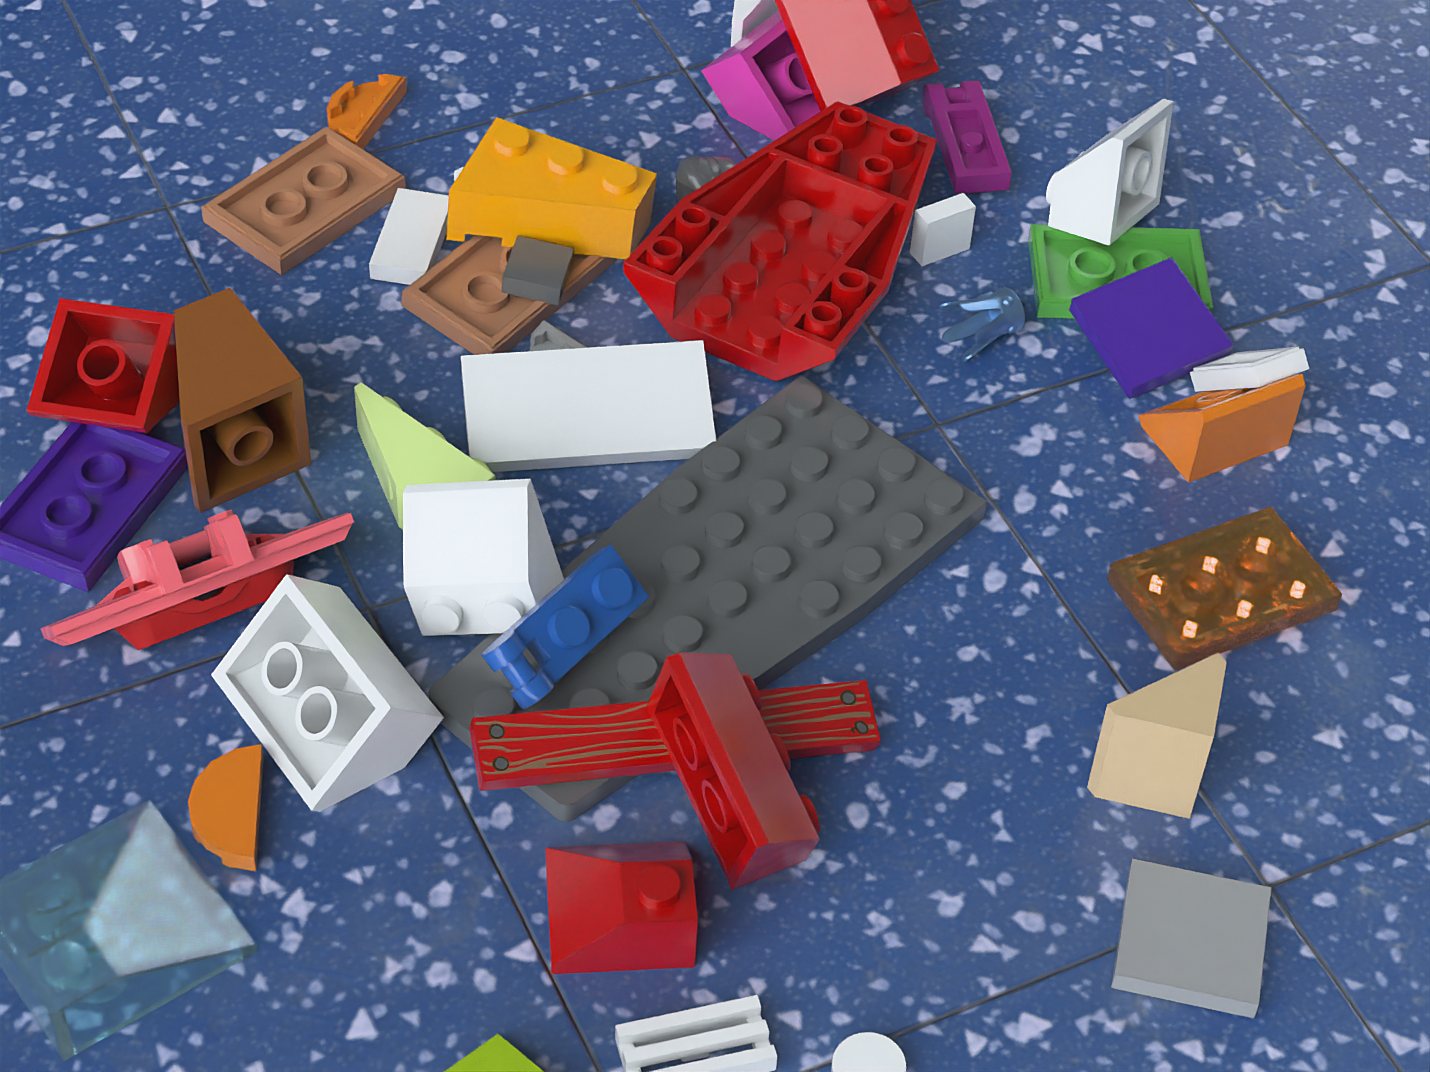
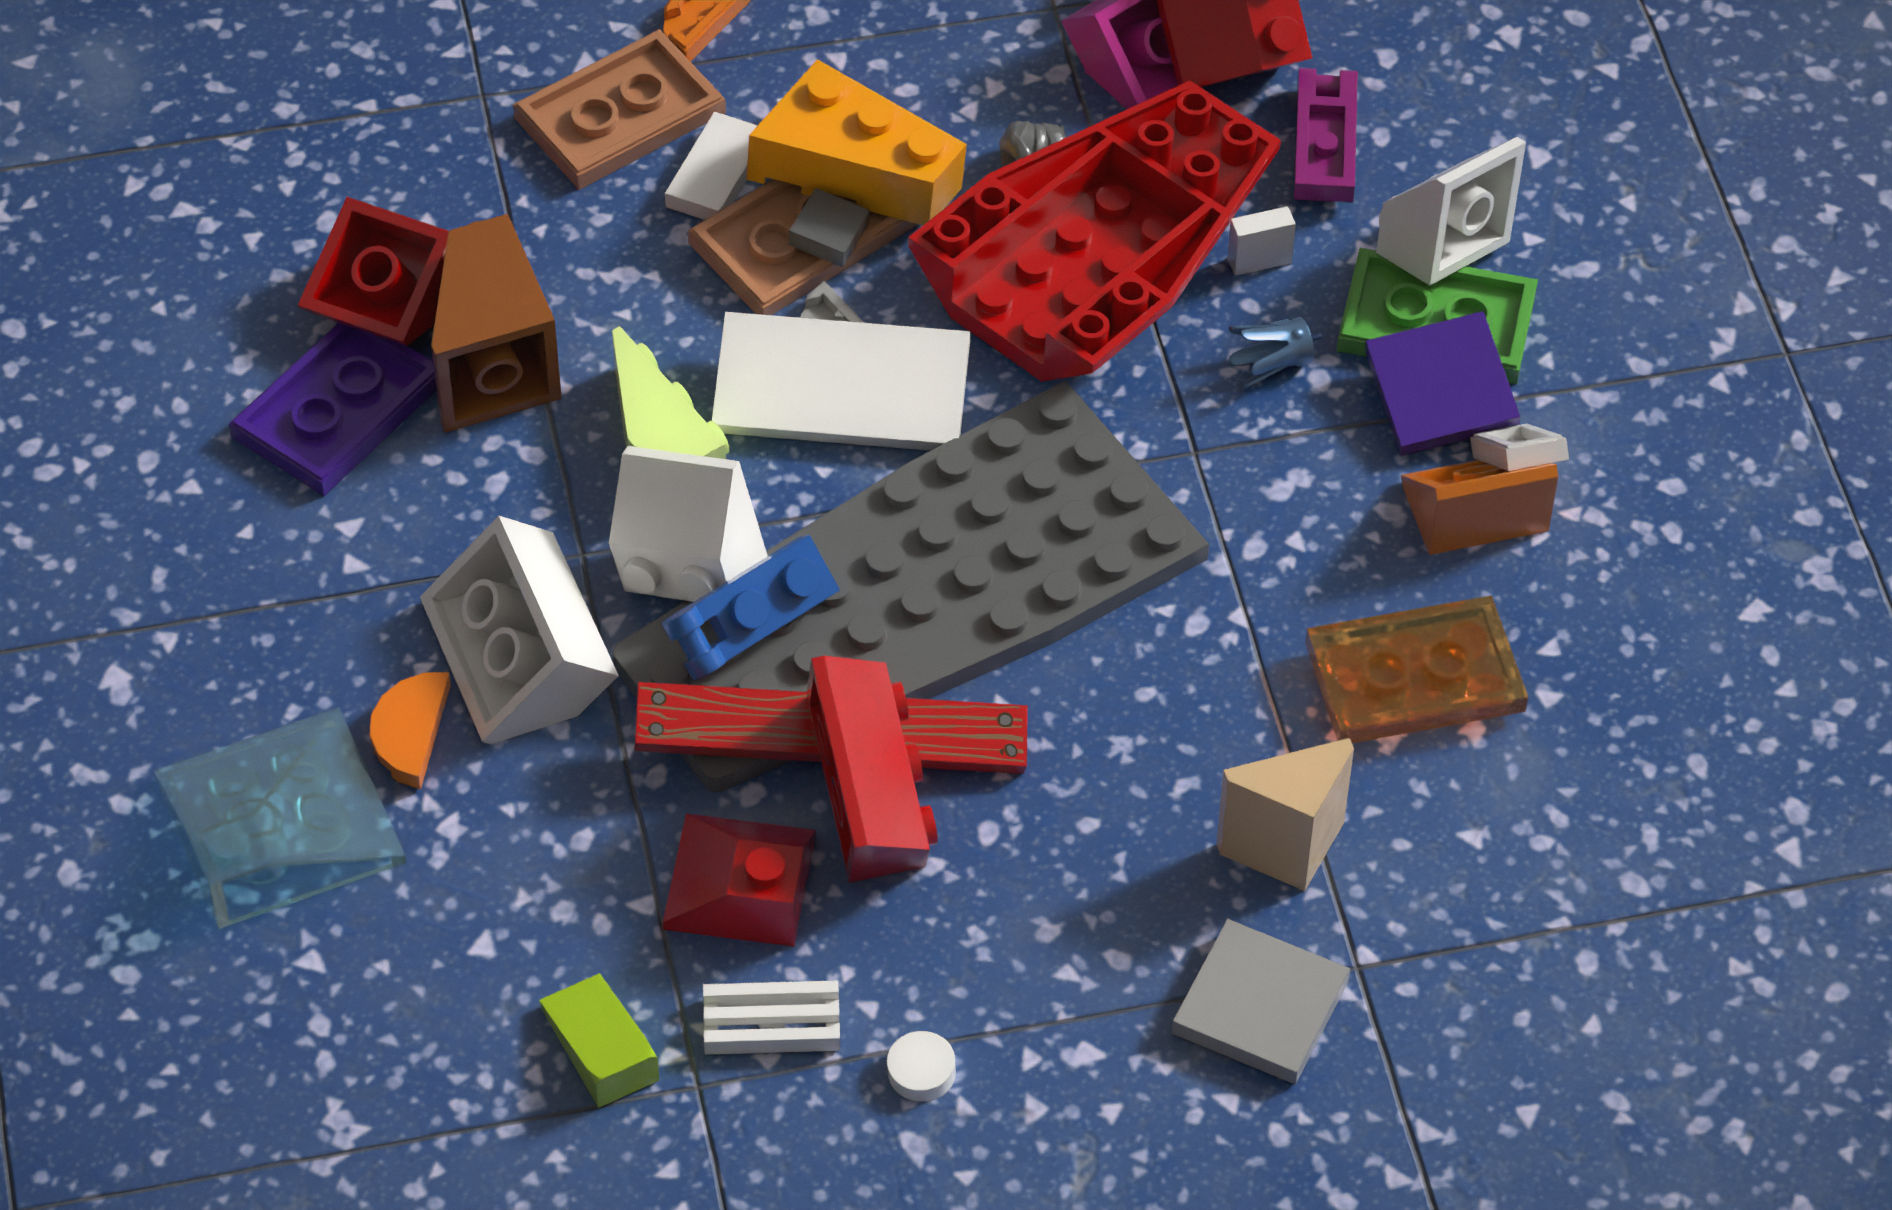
camera: 15 degrees right, 5 degrees up
coral piece [40,509,354,650] -> none

